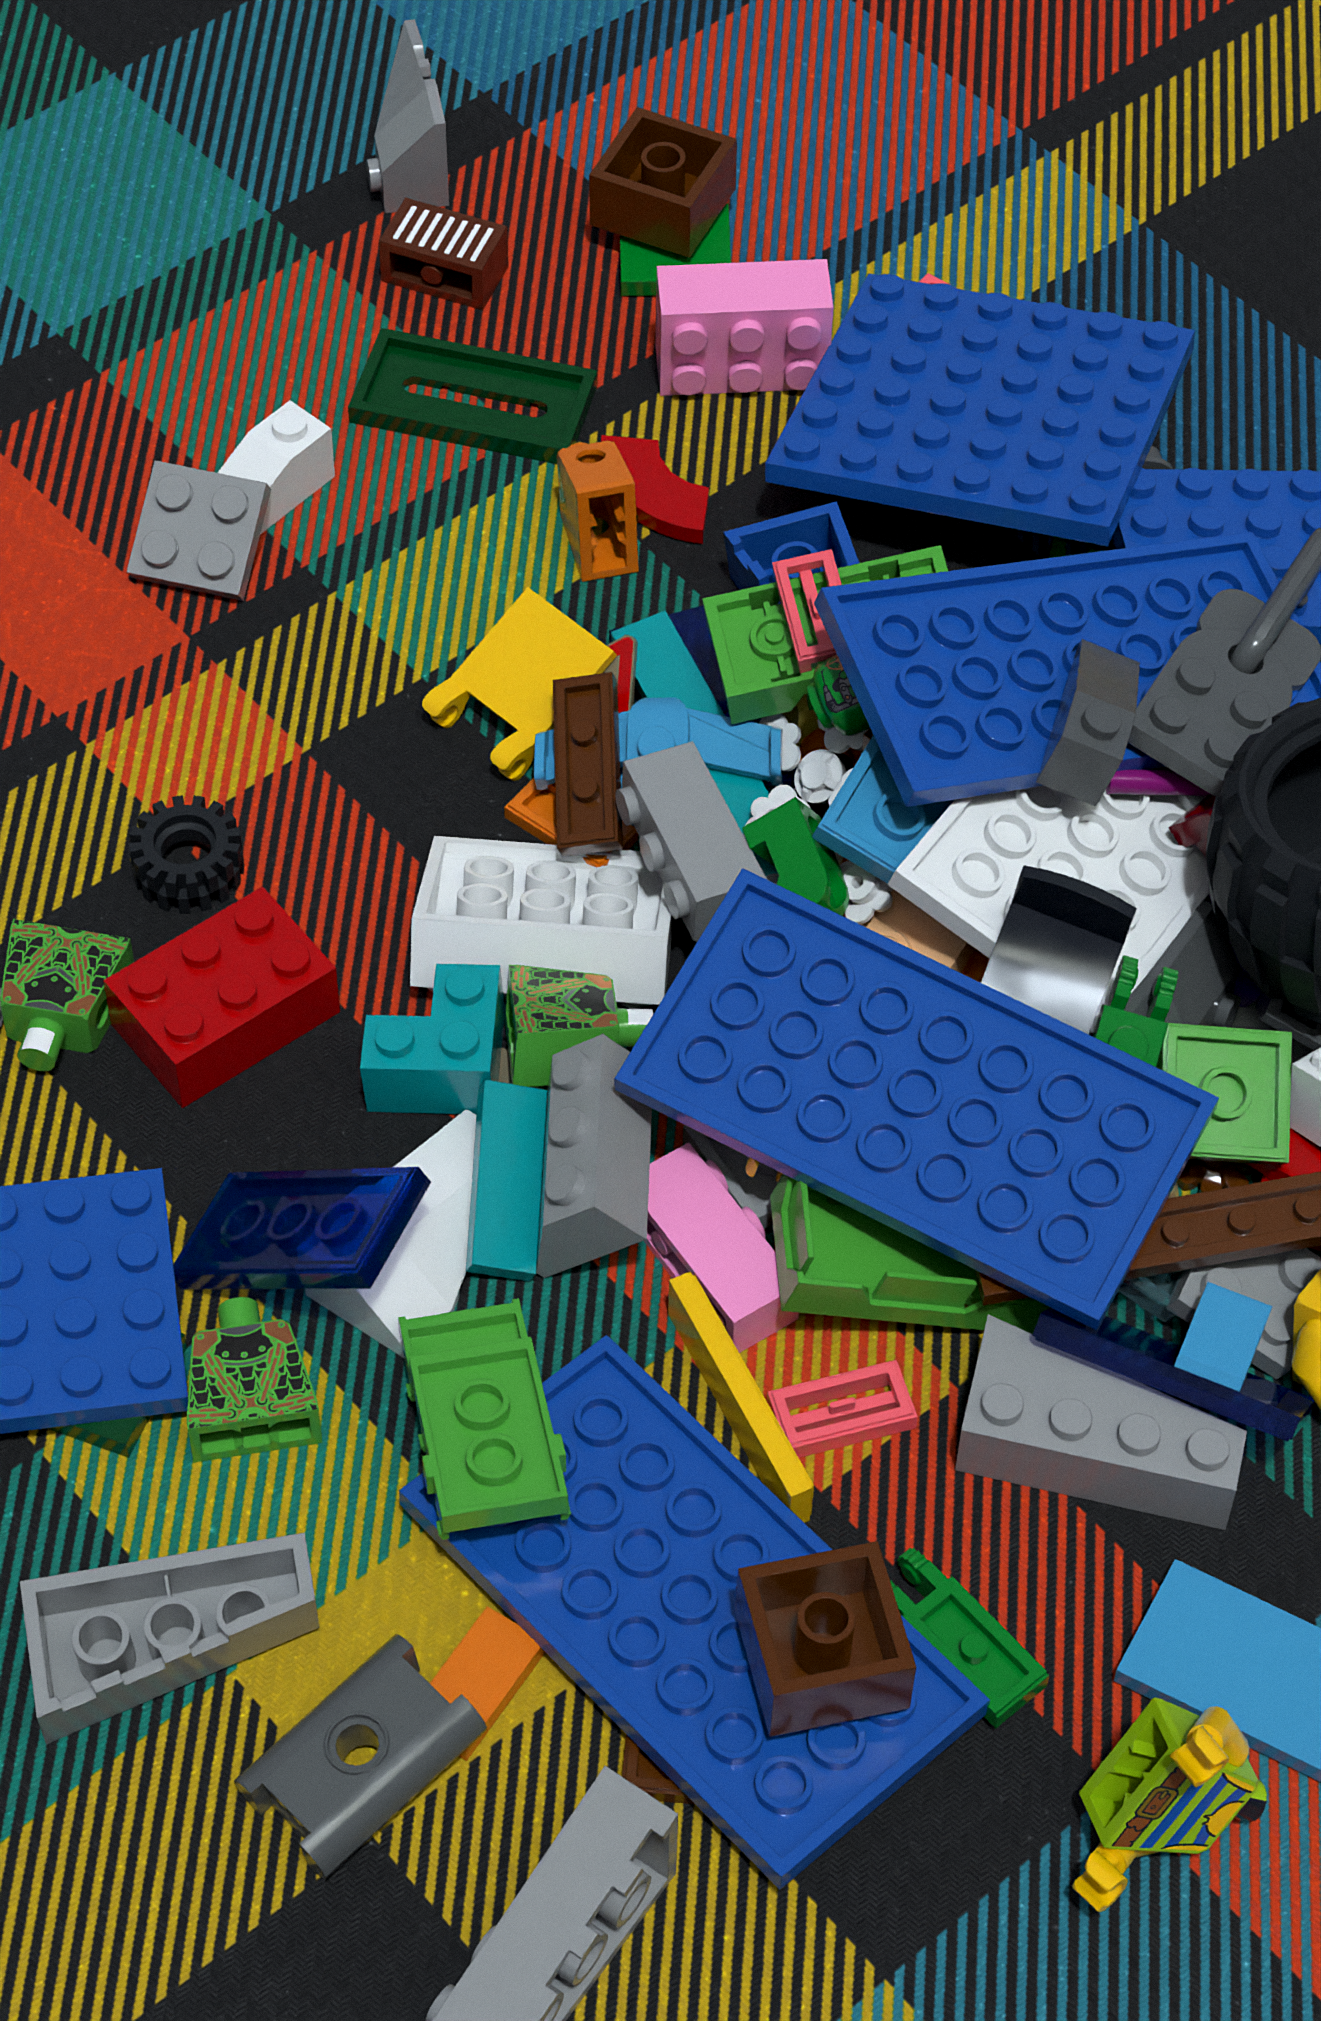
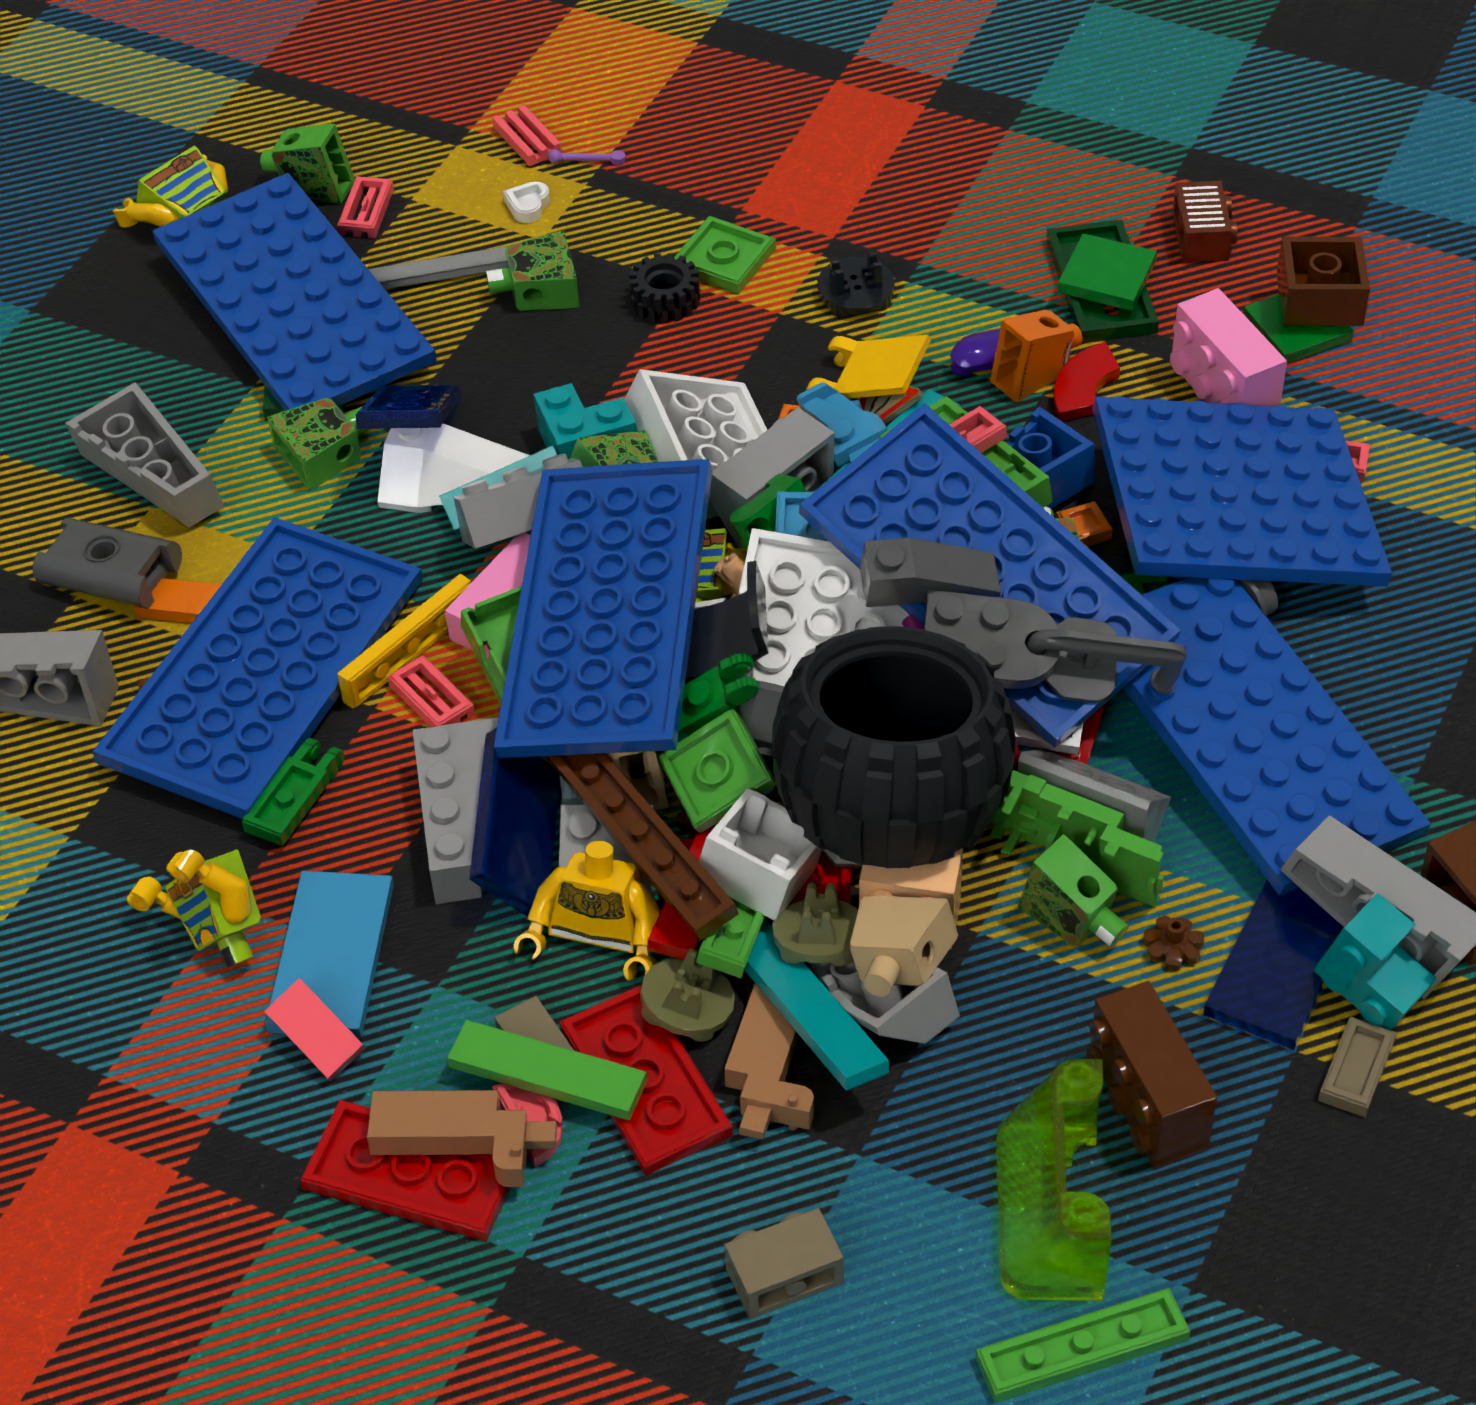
camera: 70 degrees right, 5 degrees down
red brick [103,886,340,1108] -> none
light grey plate [126,460,271,601] -> none
white slope [218,400,335,534] -> none
light grey wedge [366,19,449,213] -> none
bright green piece [398,1298,571,1540] -> none
reddish brown tile [553,672,623,857] -> none
reddish brown brick [734,1541,916,1737] -> none
dark azure slope [1174,1282,1273,1392] -> none
none -> bright green tile [674,216,776,295]
none -> black plate [817,251,895,318]
none -> dark purple arm [950,328,1001,377]
none -> green tile [1058,233,1157,311]

